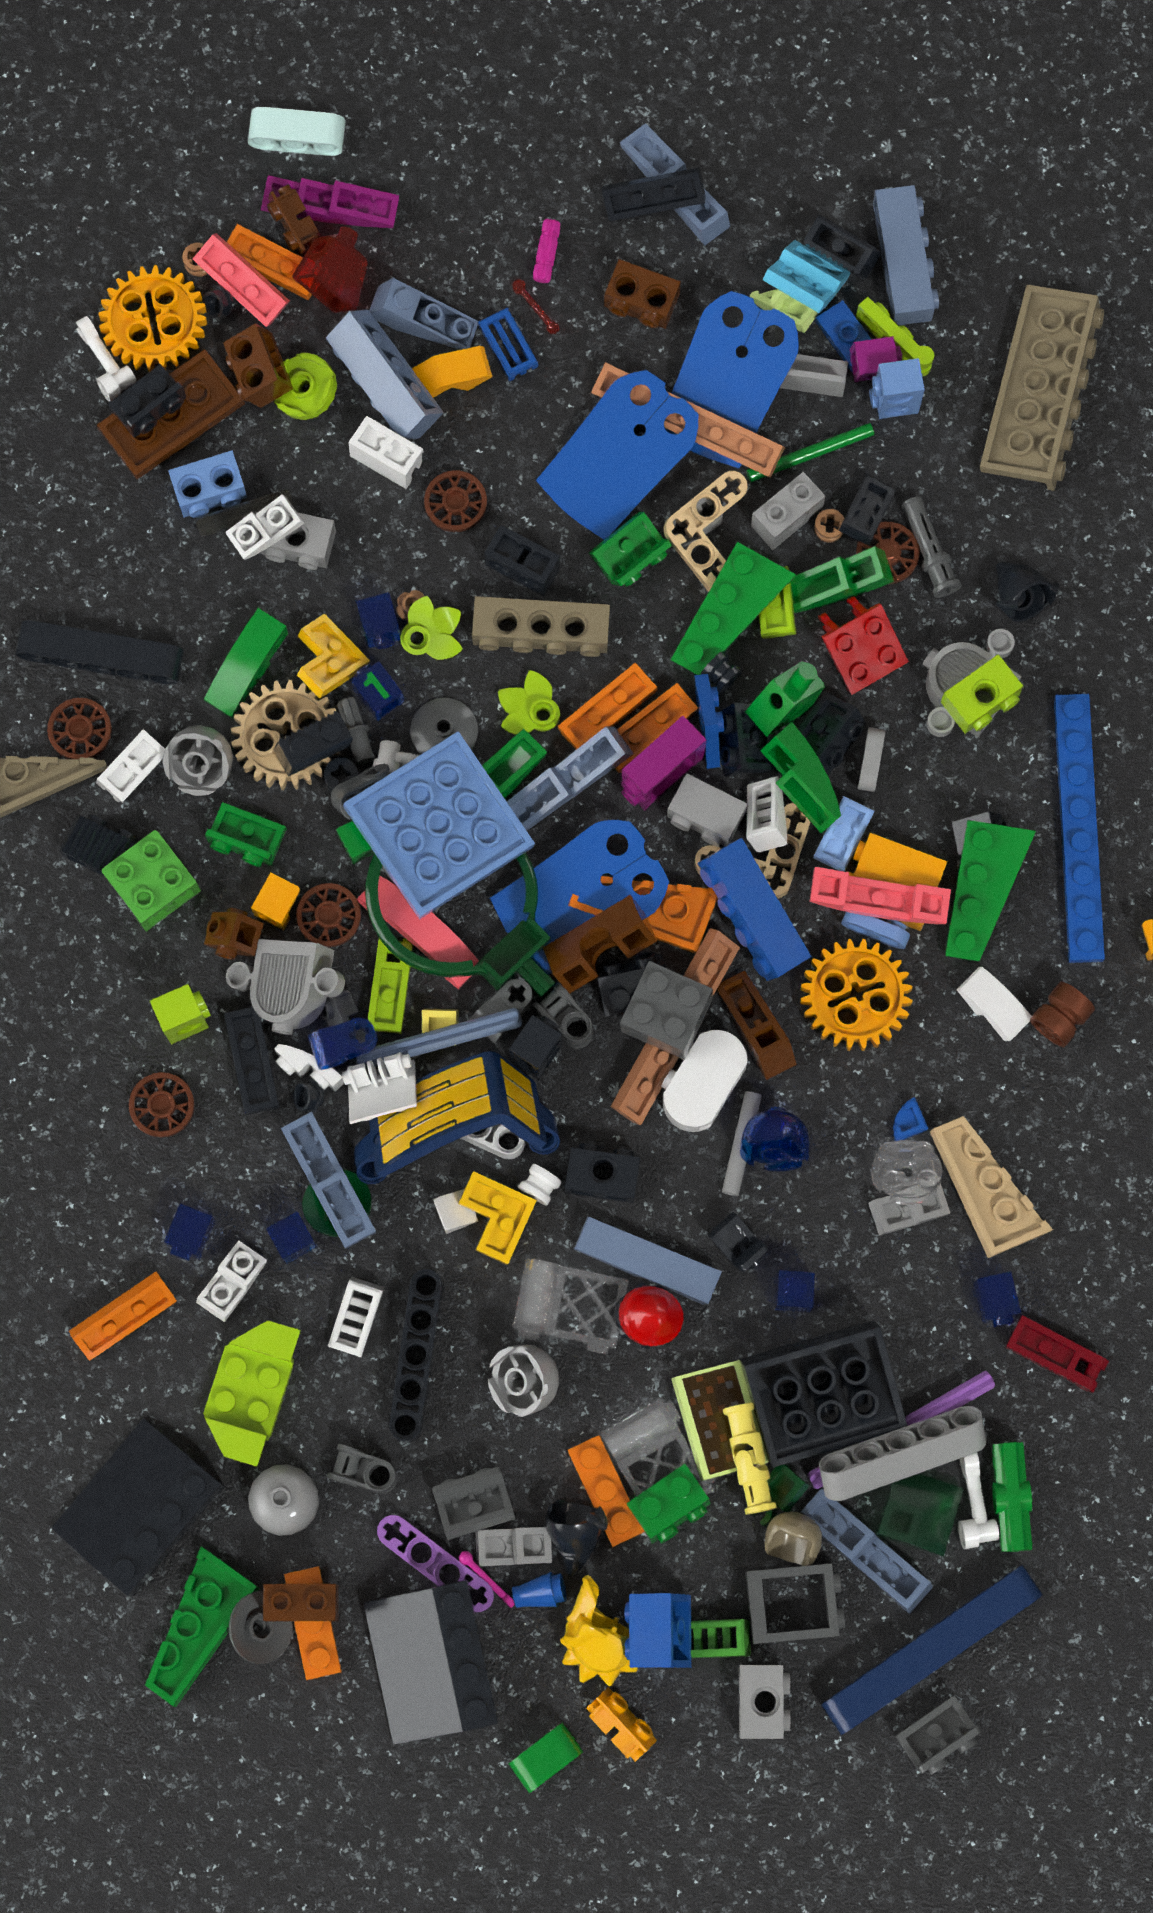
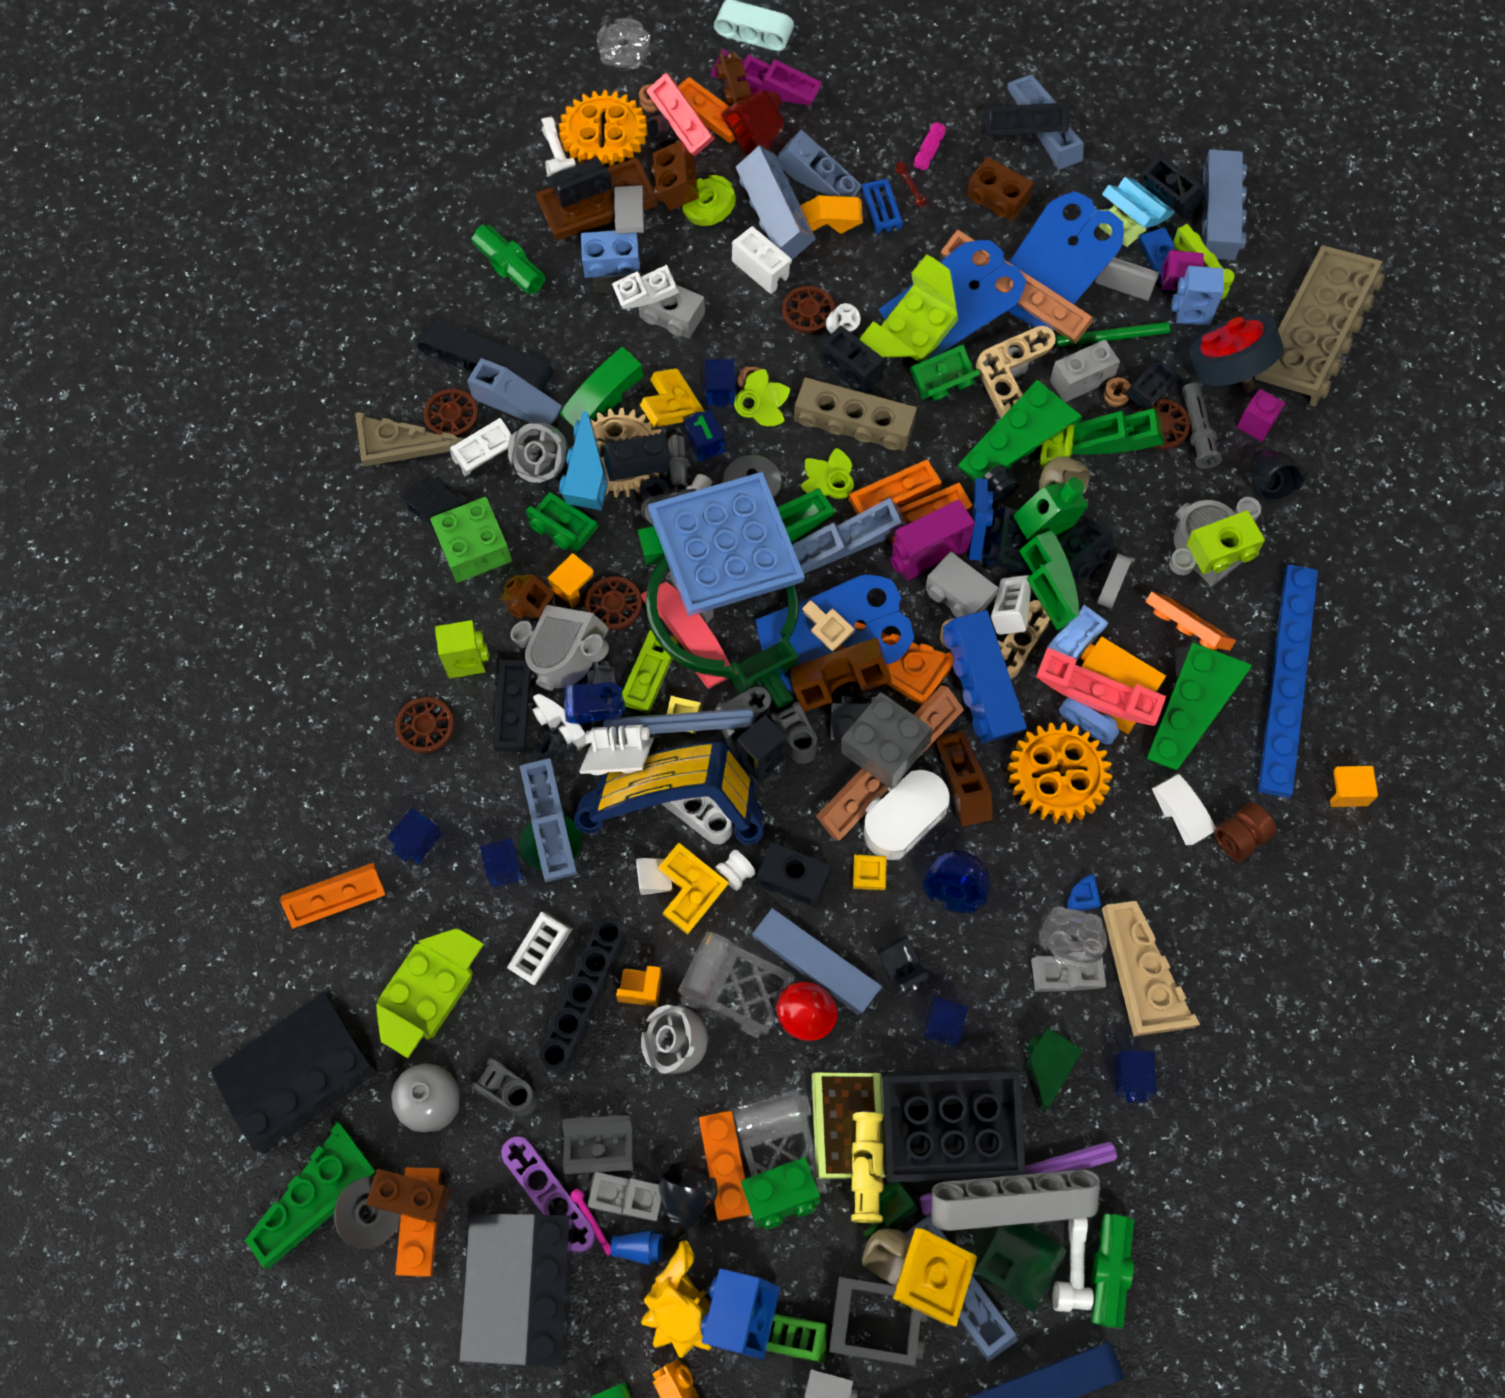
camera: 15 degrees right, 10 degrees down
white slope [196,1240,267,1322] -> none
light grey piece [722,1091,762,1196] -> none
red plate [818,596,909,695] -> none
dark red plate [1005,1315,1109,1393] -> none
none -> sand blue slope [467,358,562,425]
none -> green piece [471,225,545,295]
none -> dark azure slope [559,411,608,510]
none -> clear plate [597,18,650,69]
none -> light grey slope [615,185,644,234]
none -> light orange panel [616,966,662,1007]
none -> tan plate [802,600,855,653]
none -> white wheel [826,303,860,334]
none -> yellow tile [853,855,887,890]
none -> lime piece [860,254,958,362]
none -> yellow plate [893,1228,977,1326]
none -> dark green slope [1026,1028,1082,1112]
none -> dark tan hair [1039,456,1090,493]
none -> orange plate [1146,591,1236,651]
none -> black wheel [1189,315,1284,392]
none -> magenta brick [1237,389,1285,442]

